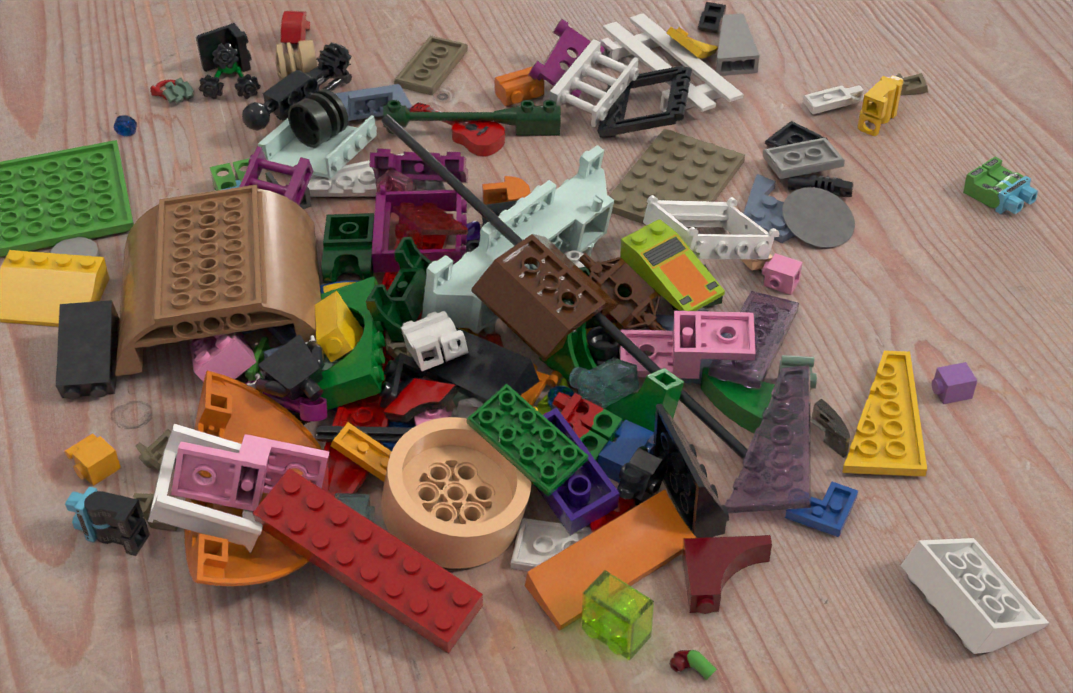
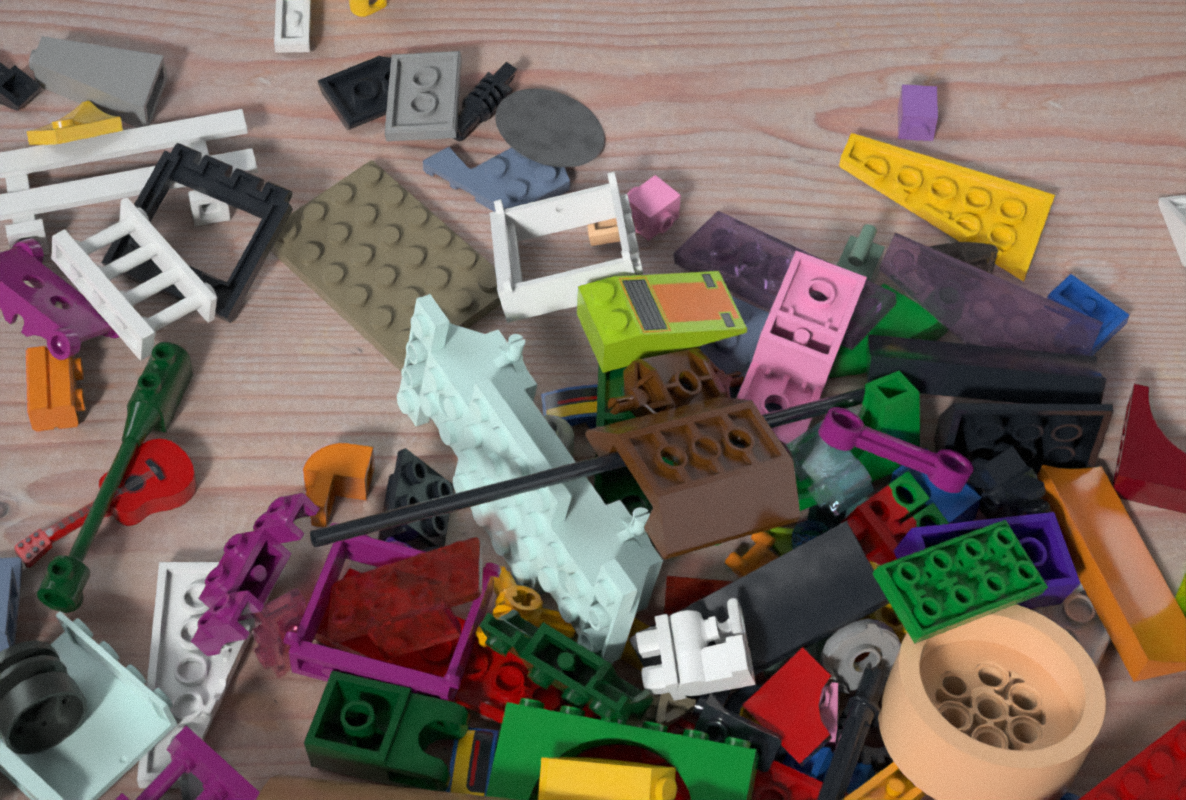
camera: 75 degrees left, 10 degrees up
none -> magenta piece [818,407,973,493]
none -> black arch [866,334,1107,404]

